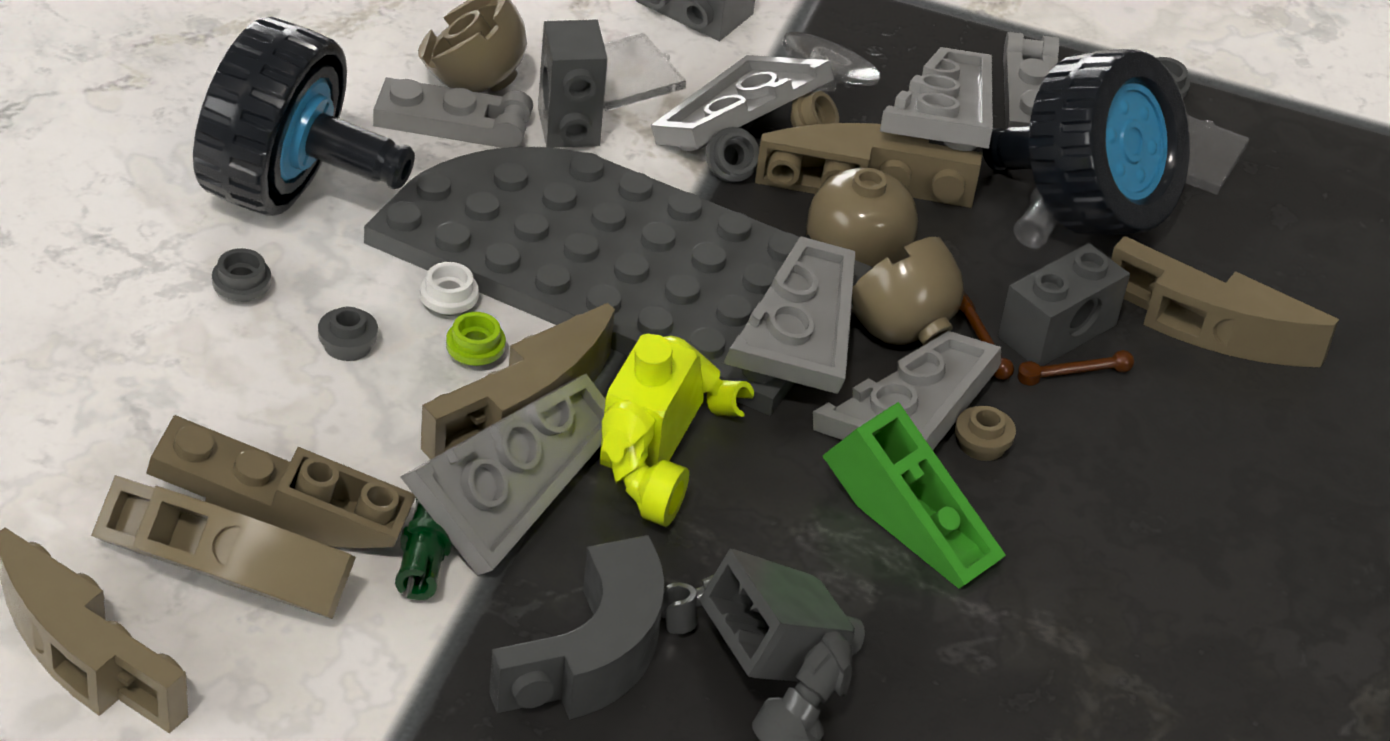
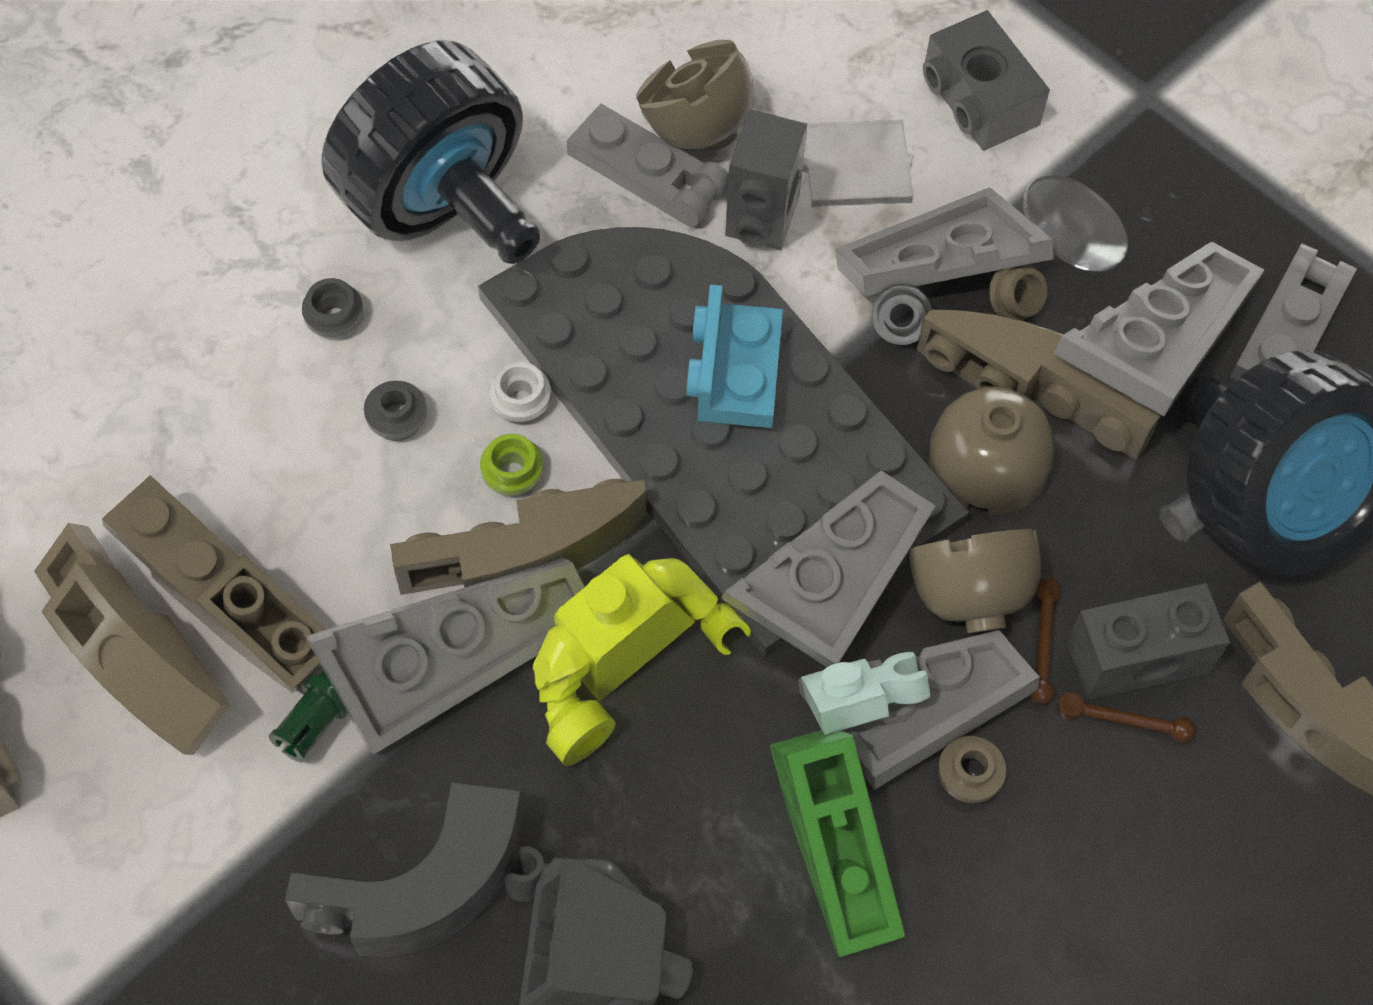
camera: 30 degrees right, 20 degrees up
none -> medium azure bracket [686,284,783,428]
none -> light aqua plate [801,652,930,735]

